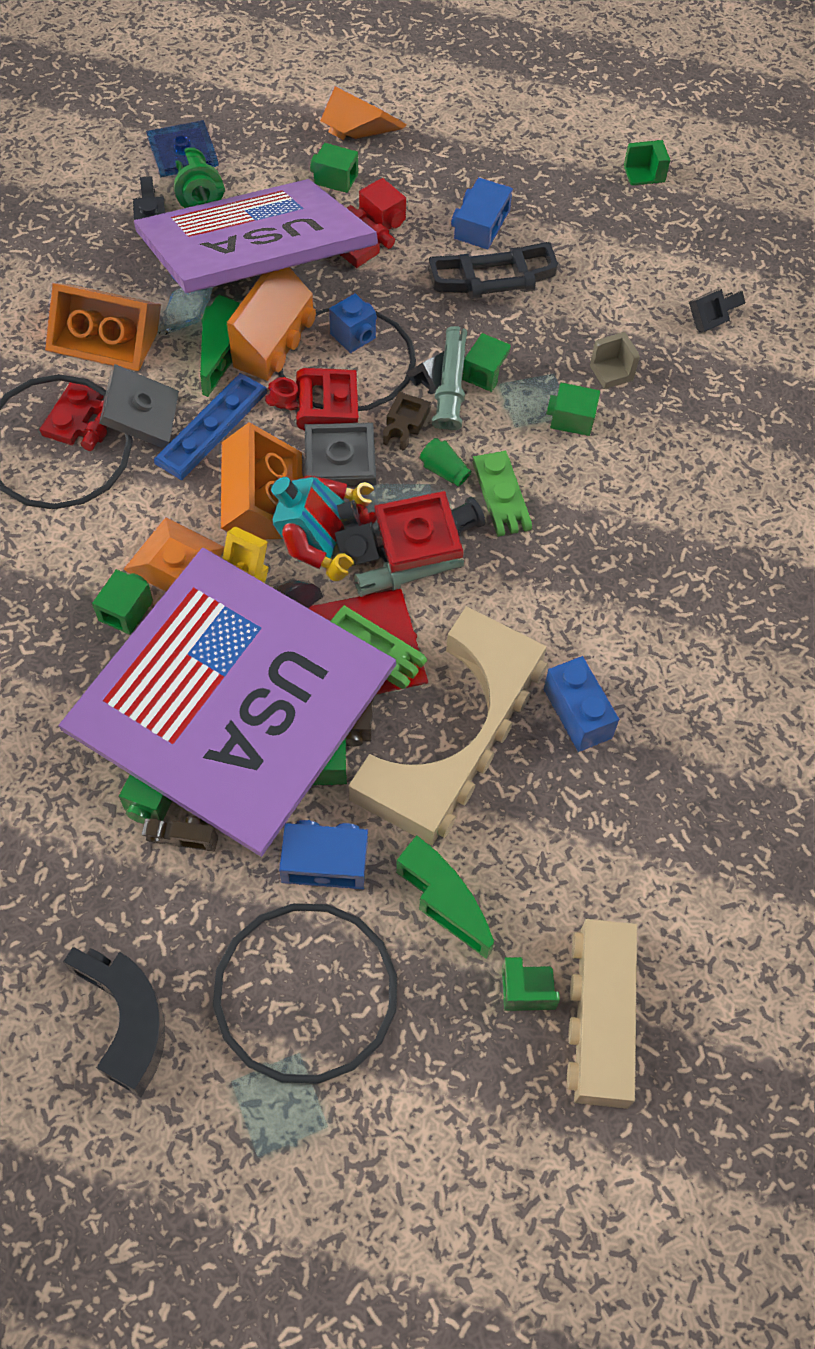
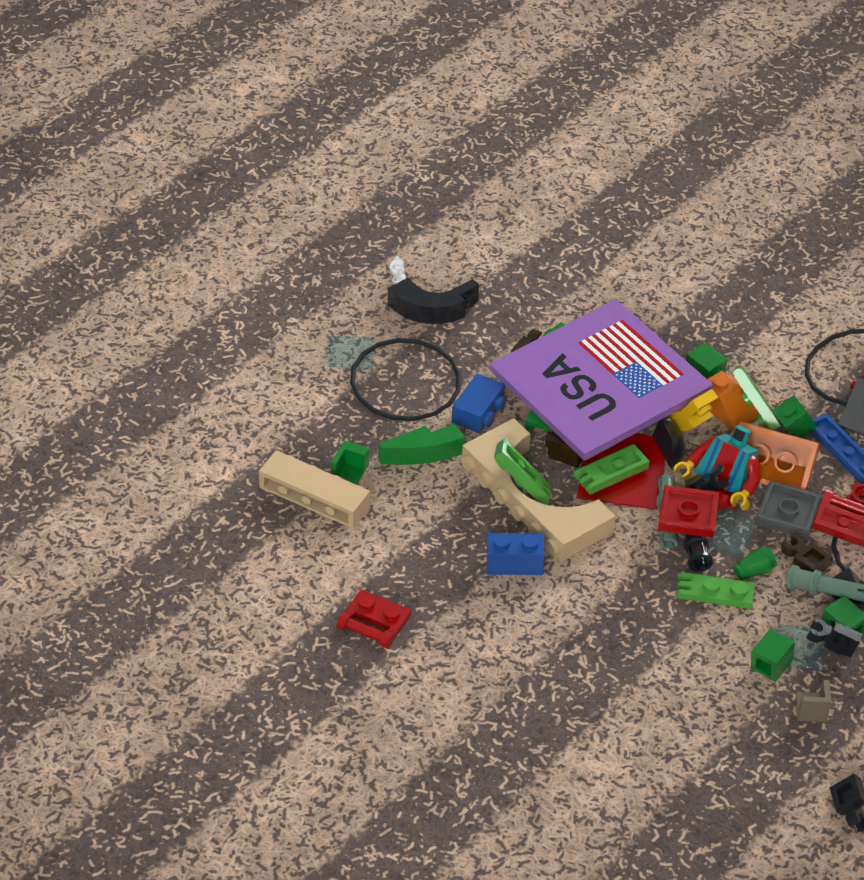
camera: 115 degrees right, 15 degrees down
none -> red plate [336,589,411,649]
none -> white piece [390,256,406,285]
none -> bright green hinge [494,438,552,505]
none -> hinge [733,366,781,430]
none -> green brick [773,395,817,438]
none -> black plate [806,618,863,657]

